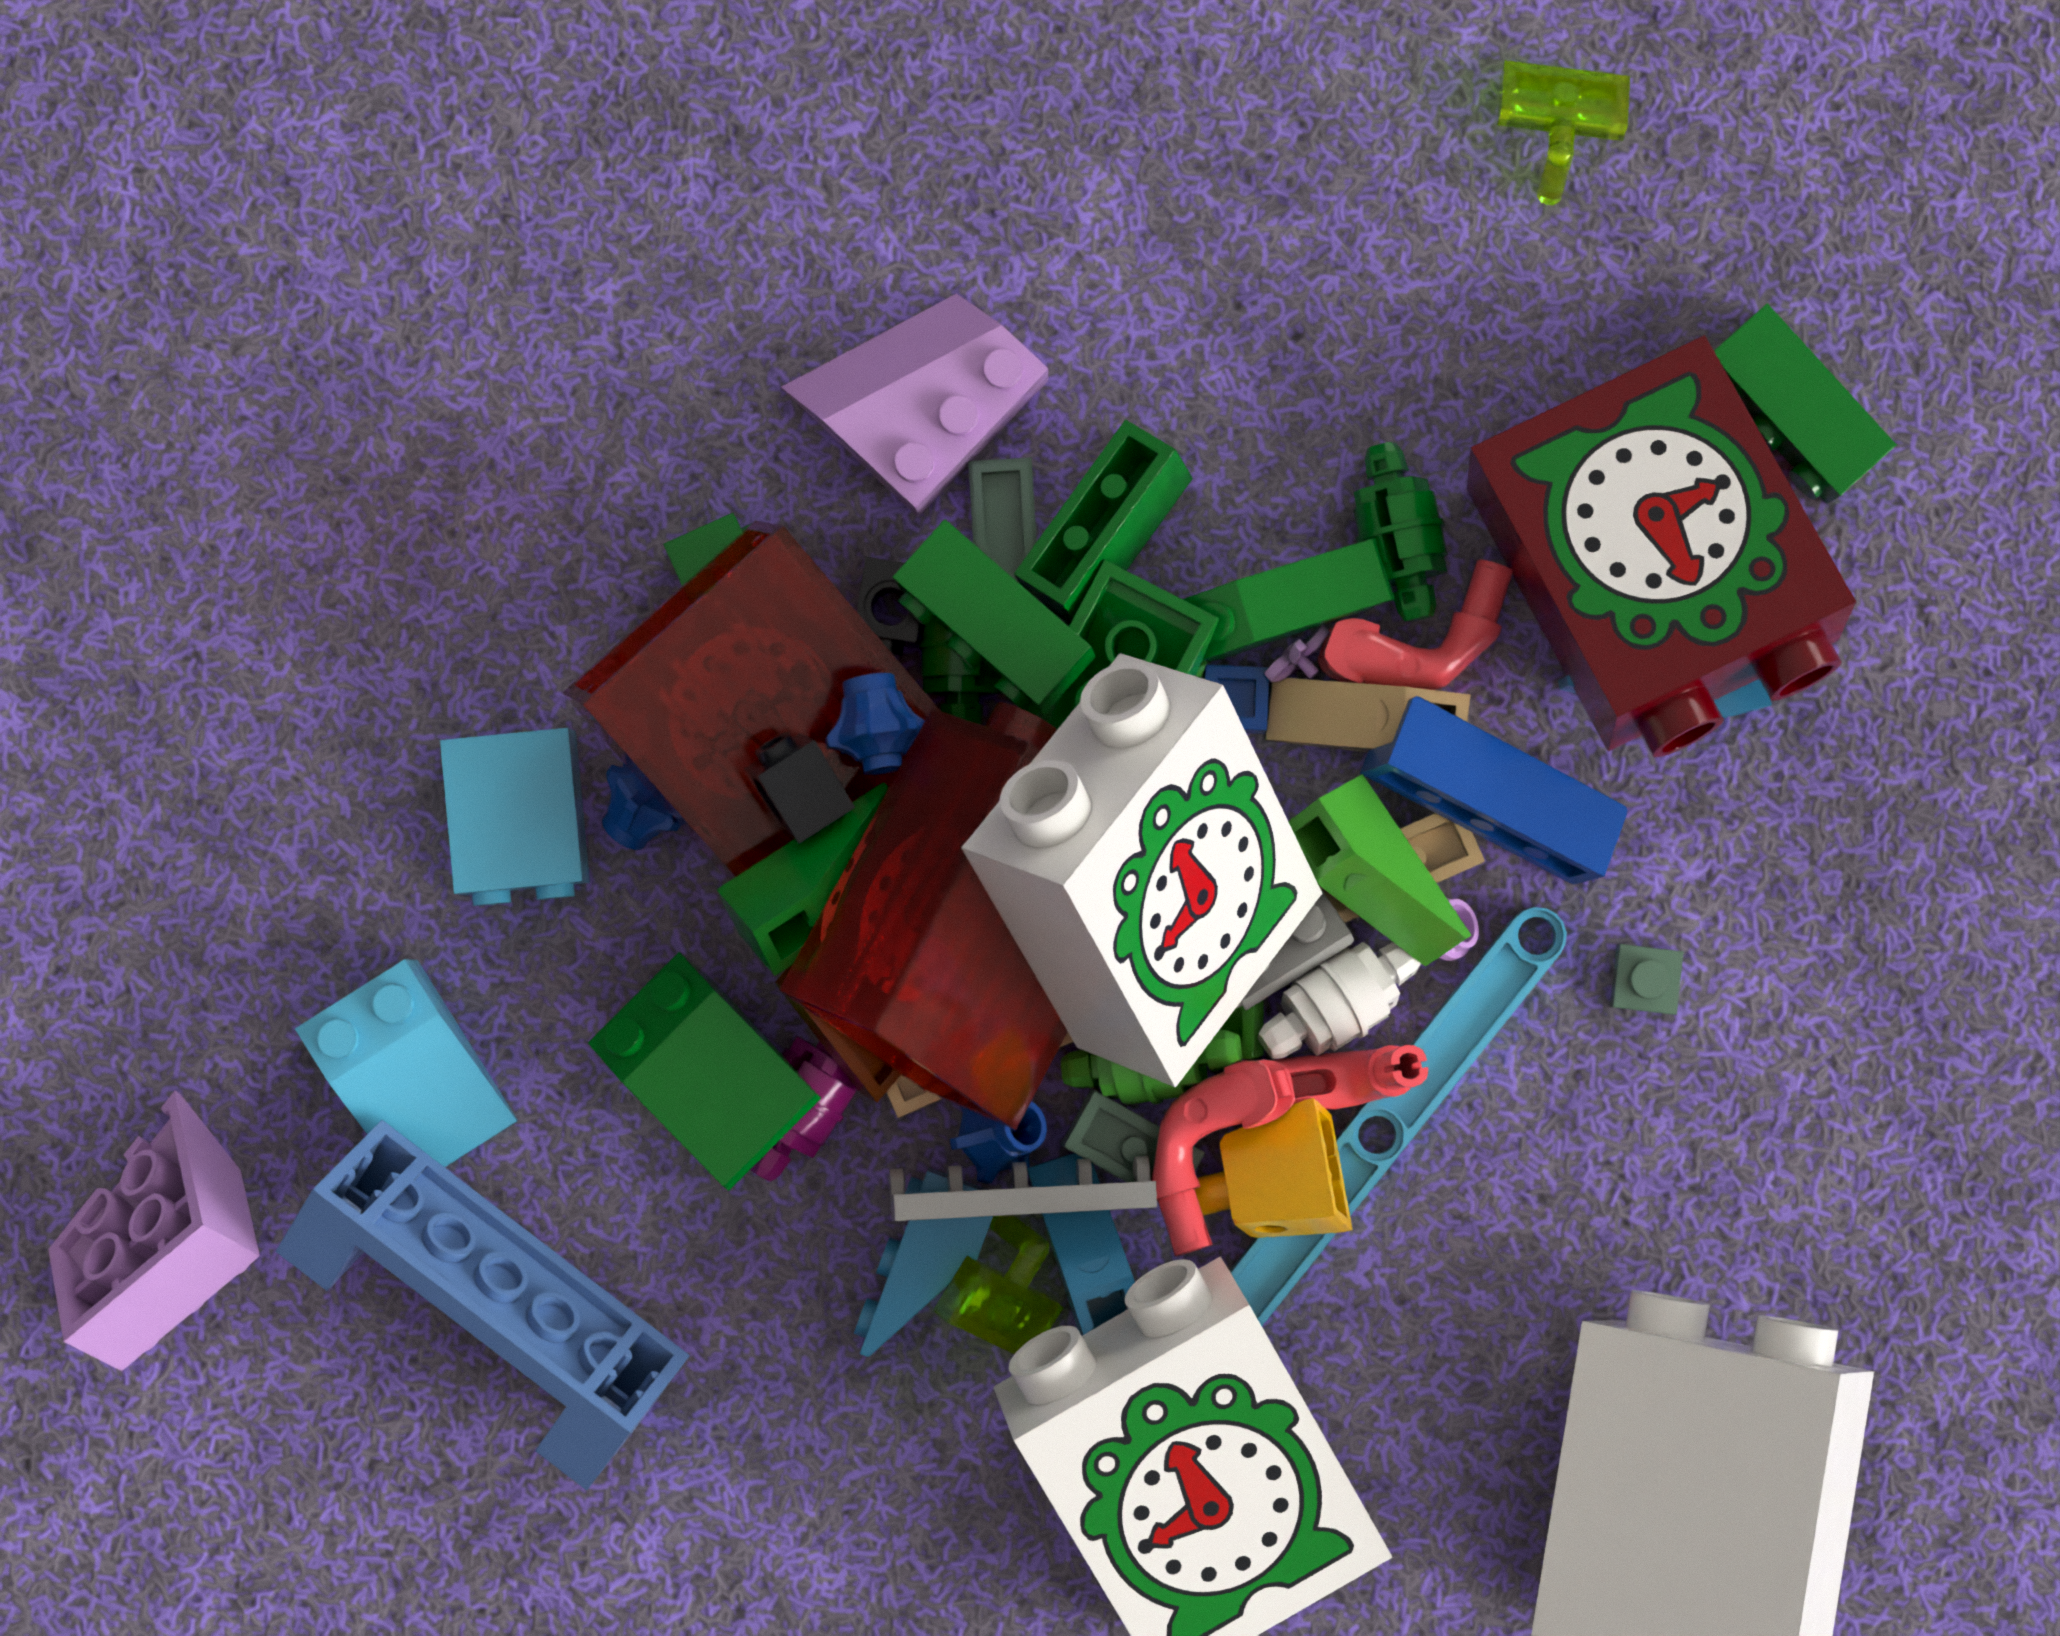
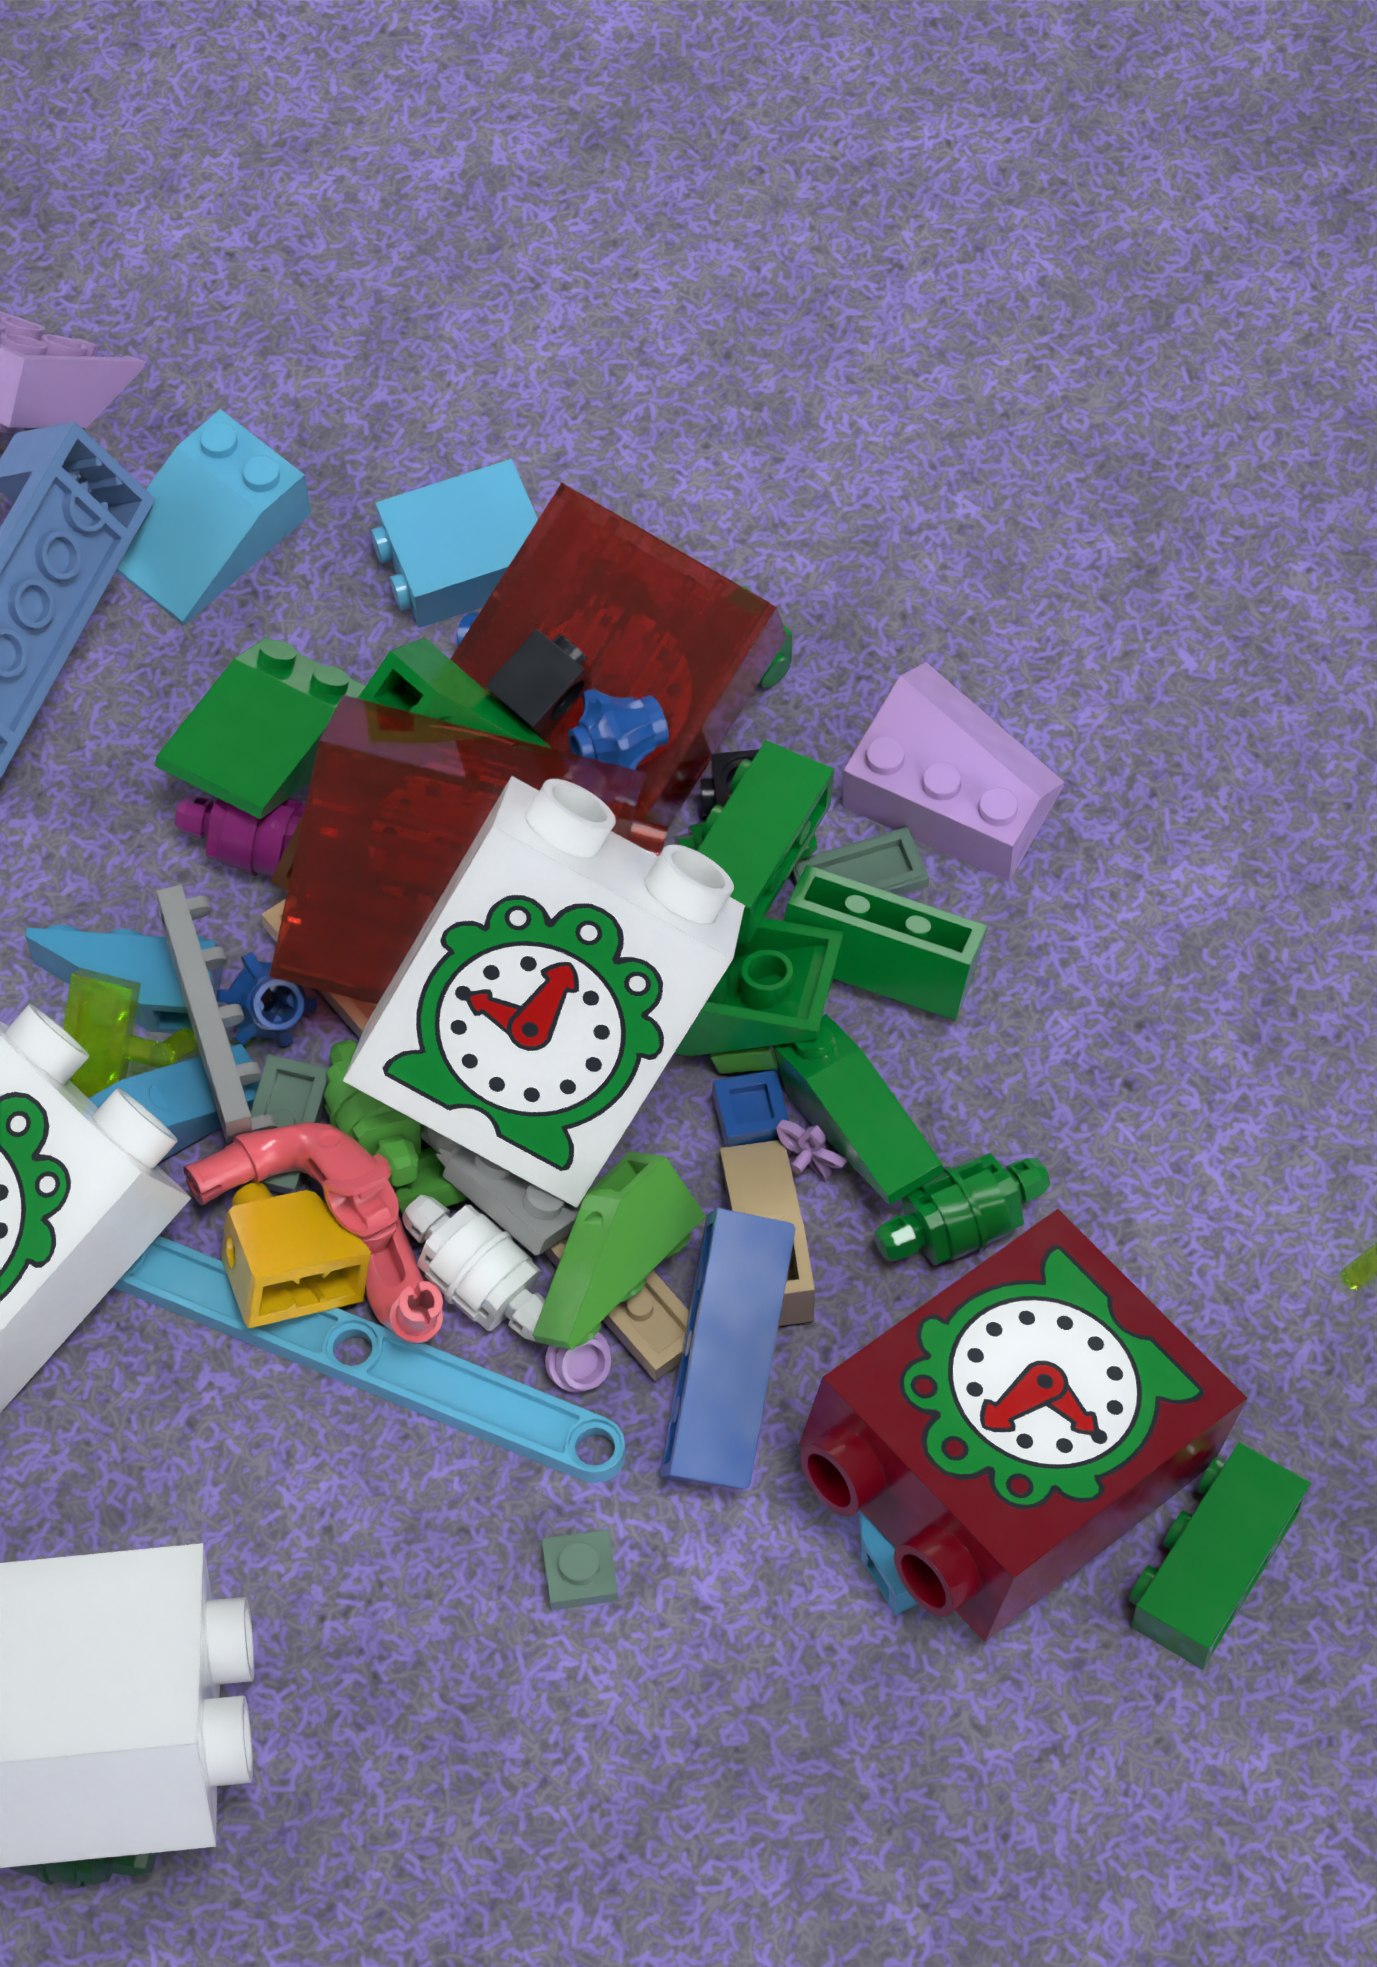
camera: 75 degrees right, 25 degrees down
coral piece [1317,559,1513,690] -> none

